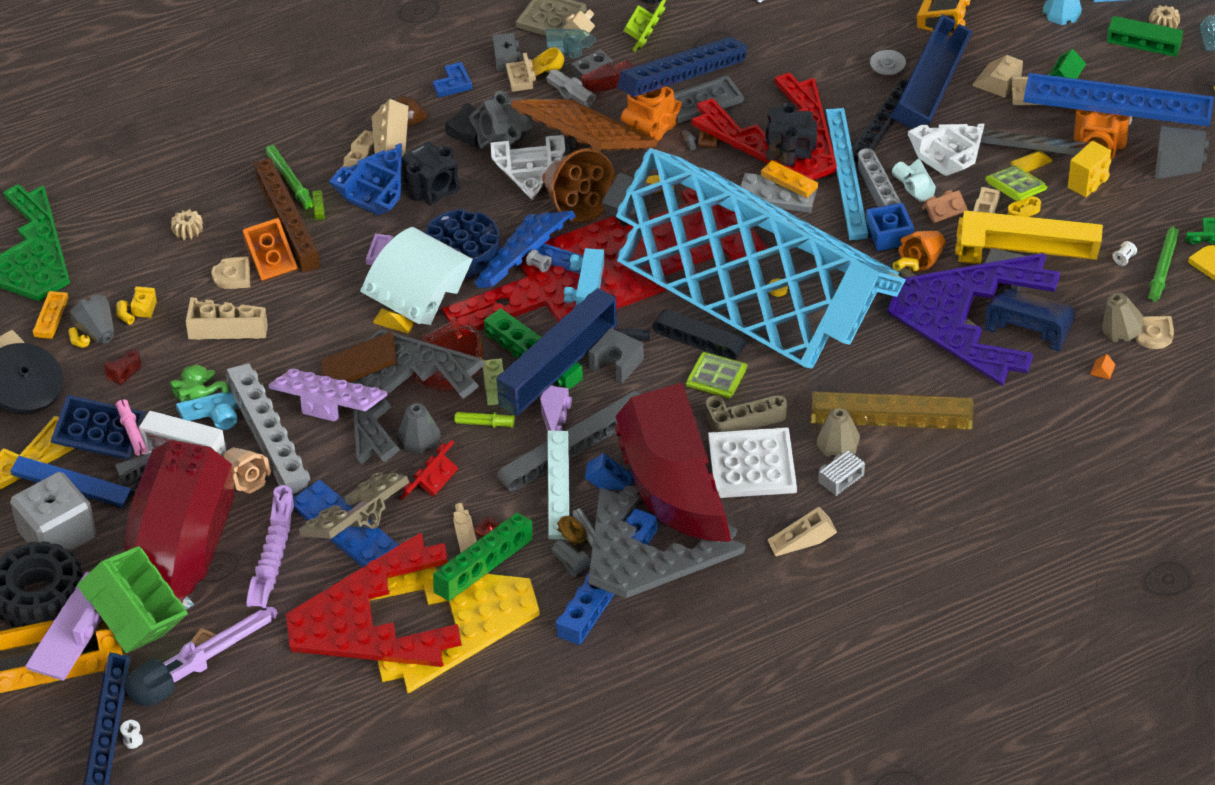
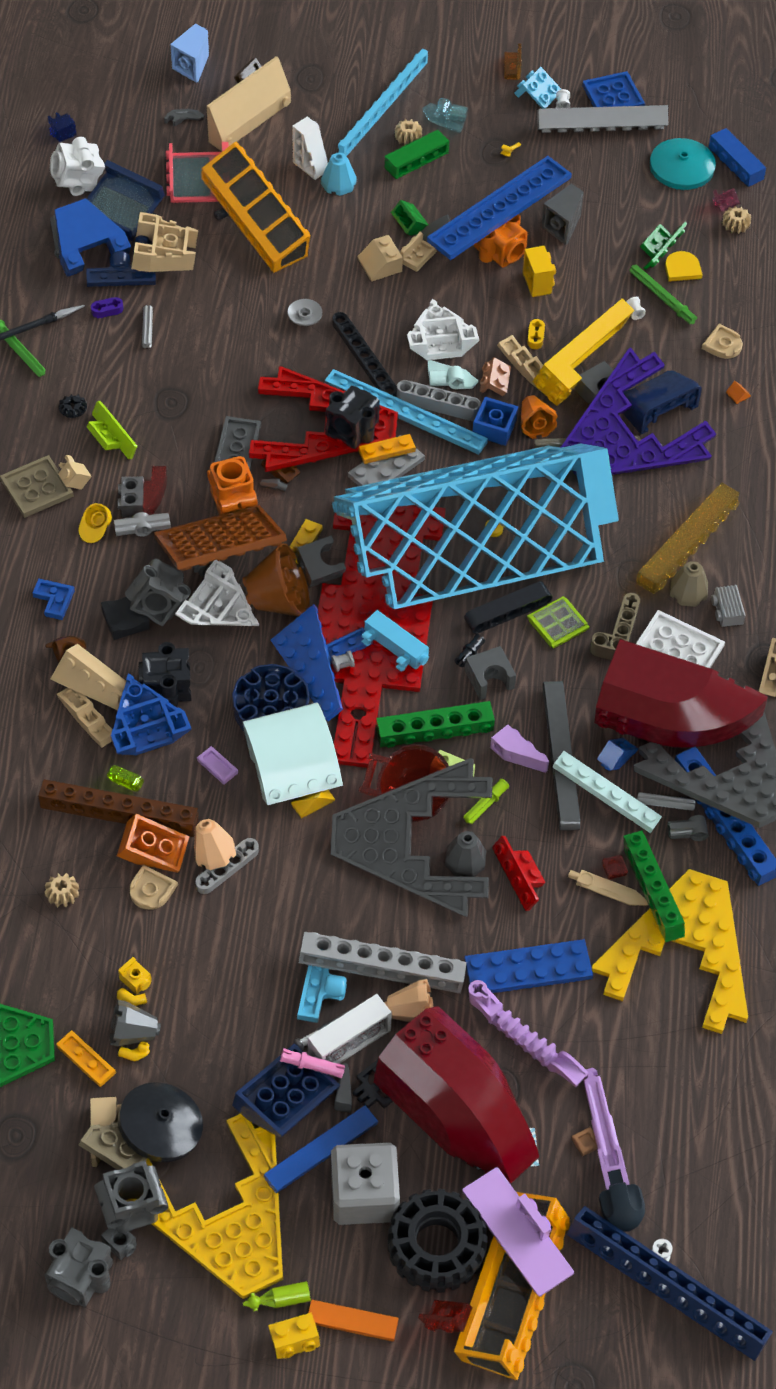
camera: 60 degrees left, 10 degrees up
bright green container [77,546,188,654] -> none
clear red leg [104,349,142,386] -> none
bright green animal [169,365,230,402] -> none
tan wedge [186,297,268,340] -> none
bright green axle [266,145,313,209] -> none
lavender bracket [269,369,387,421] -> none
red wing [286,533,462,667] -> none
dark tan plate [299,472,409,539] -> none
reddish brown tile [321,331,396,383] -> none
dark grey brick [493,33,521,71] -> none
dark blue piece [496,288,617,416] -> none
tan bracket [506,53,536,92] -> none
clear light blue panel [545,29,596,58] -> none
pearl gold gear [557,516,587,546] -> none
dark blue brick [617,37,748,97] -> none
dark blue piece [890,14,973,129] -> none
yellow arm [893,257,920,272] -> none
dark grey tile [980,130,1089,155] -> none
piece [985,166,1048,201] -> none
yellow slope [1011,150,1052,172] -> none
dark tan cone [1102,293,1144,342] -> none
none -> light nougat cone [194,819,236,870]
none -> light grey beam [196,838,259,894]

